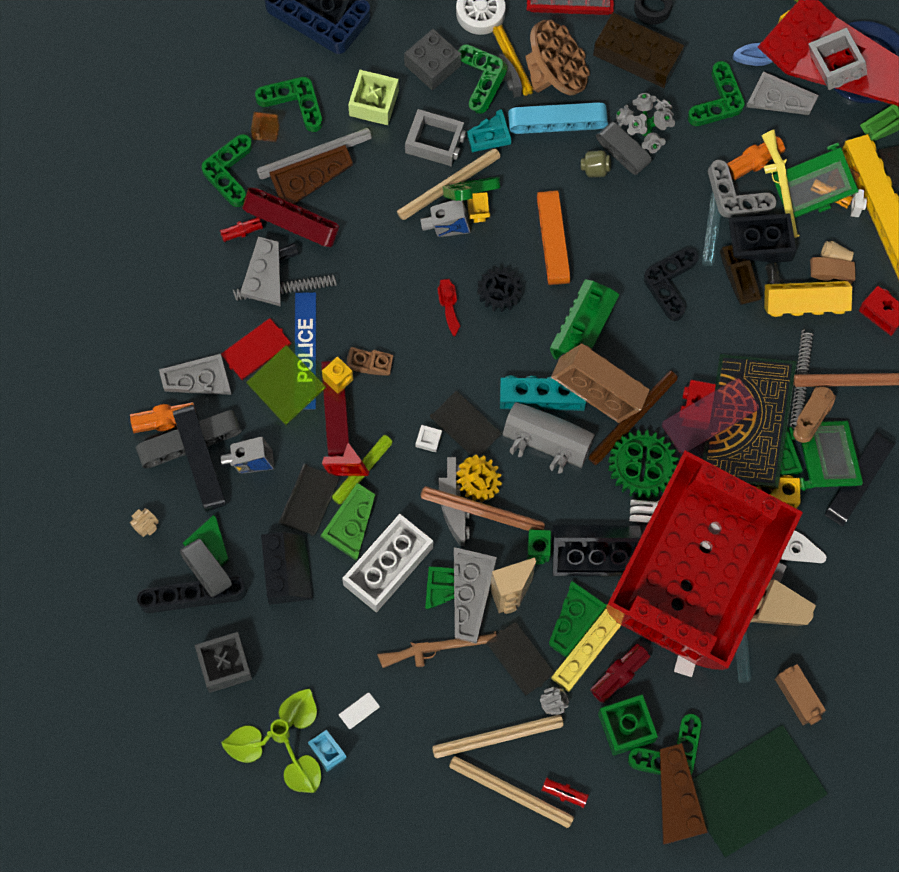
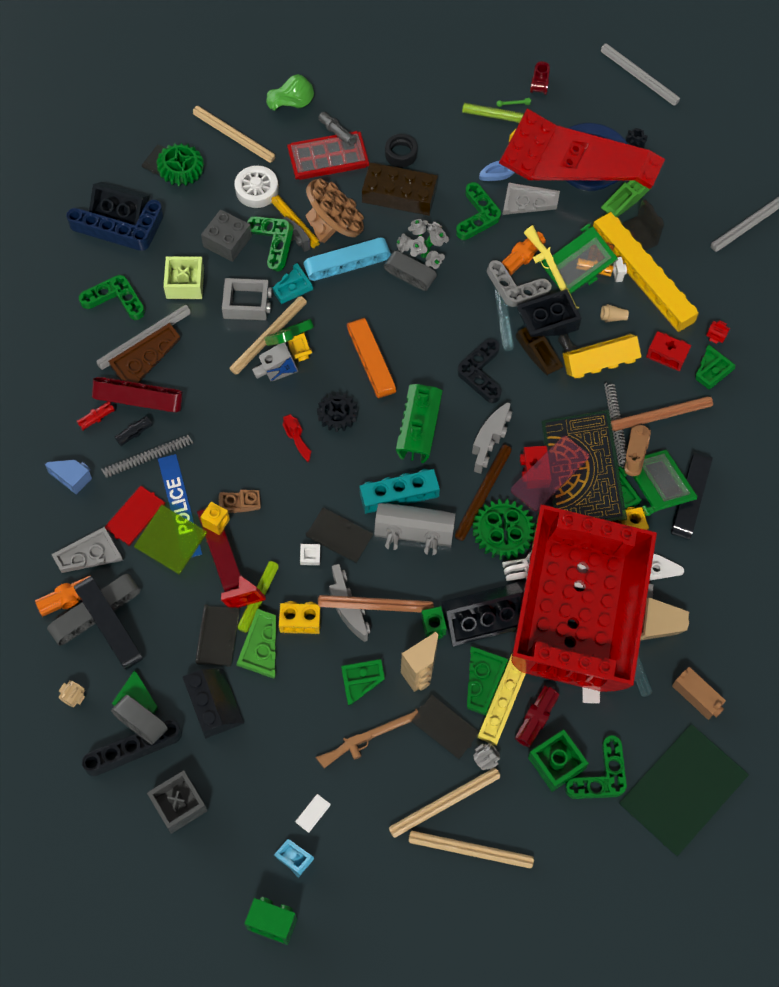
camera: 15 degrees left, 5 degrees down
green beam [202,134,252,207] -> none
light grey torso [221,437,275,473] -> none
lime plant [222,689,321,793] -> none
light grey wing [240,237,281,306] -> none
clear orange panel [251,112,279,142] -> none
white brick [342,514,433,613] -> none
light grey wing [454,547,497,644] -> none
yellow gear [456,455,502,502] -> none
red pin [541,778,589,808] -> none
medium nougat brick [551,343,649,423] -> none
olive head [581,150,611,177] -> none
reddish brown wing [659,743,707,845] -> none
light grey window [809,28,867,90] -> none
medium nougat slope [810,257,856,284] -> none
none -> medium blue slope [45,460,92,494]
none -> green brick [244,897,297,945]
none -> yellow brick [279,601,321,634]
none -> light grey slope [472,403,513,474]

